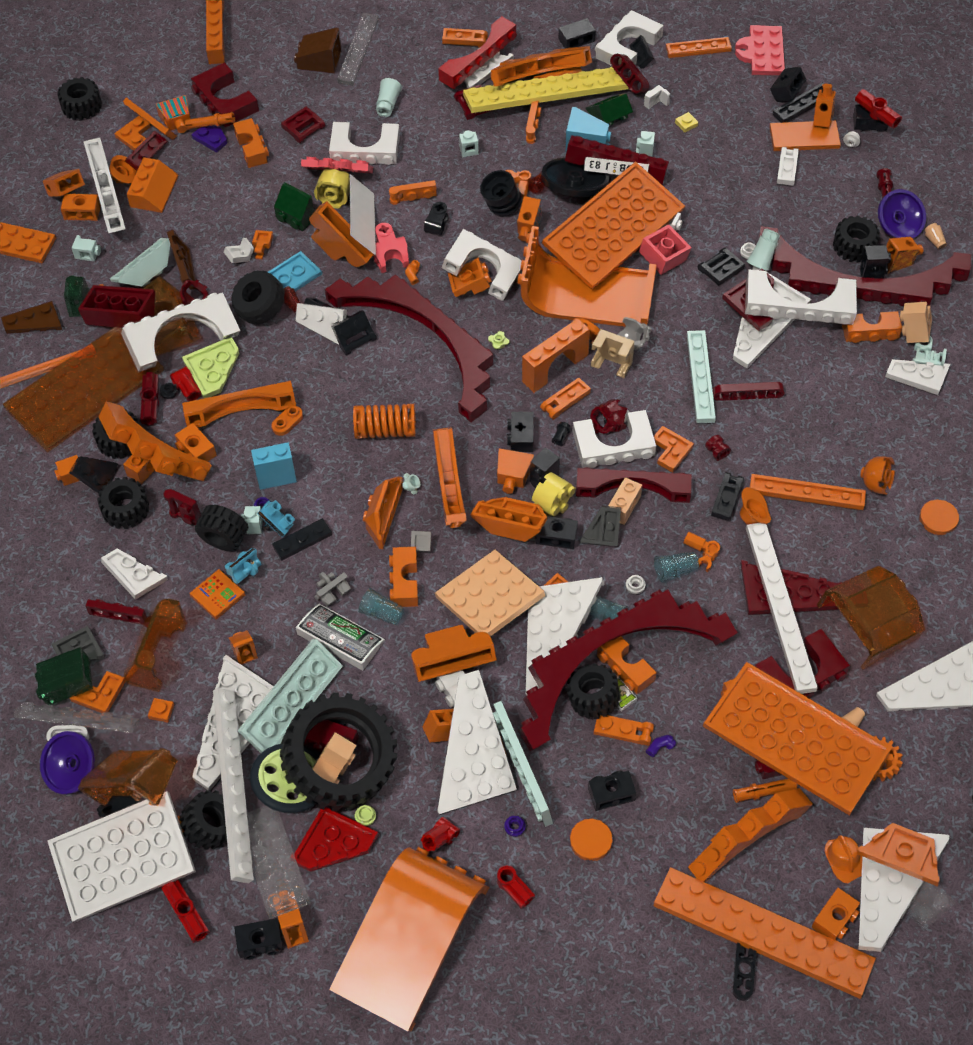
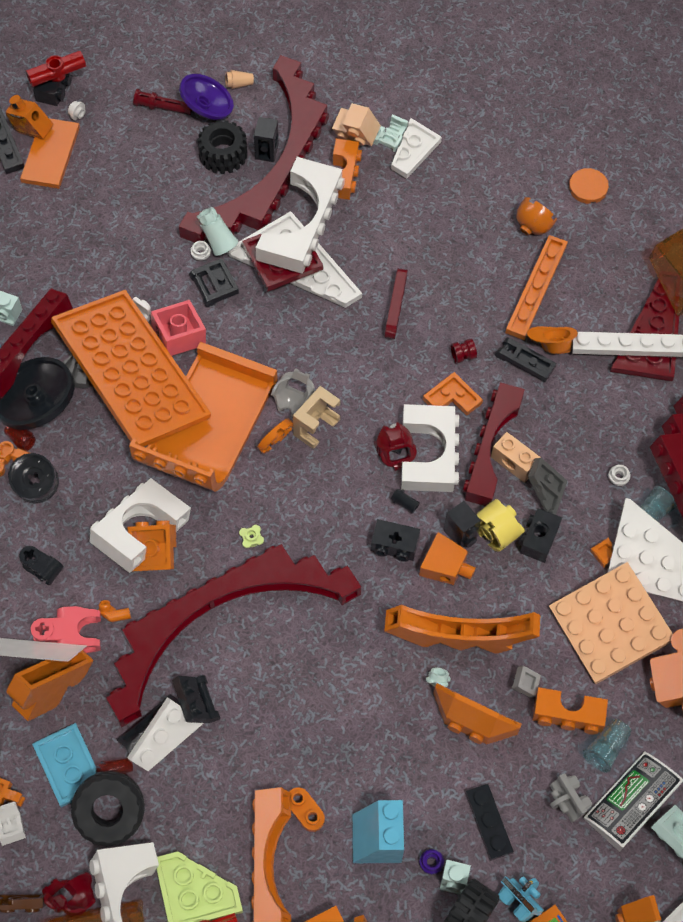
camera: 80 degrees left, 5 degrees up
medium azure hips [257,500,295,537] -> none
orange piece [353,404,416,439] -> none
orange wedge [470,497,547,542] -> none
orange torso [517,196,542,241] -> none
orange arch [522,318,590,393] -> none
orange plate [540,378,591,420] -> none
white sticker [584,157,649,175] -> none
clear light blue plant [654,552,699,582] -> none
orange bar [683,532,720,572] -> none
light aqua plate [687,330,716,423] -> none
white plate [777,147,799,186] -> none
orange torso [886,237,923,274] -> none

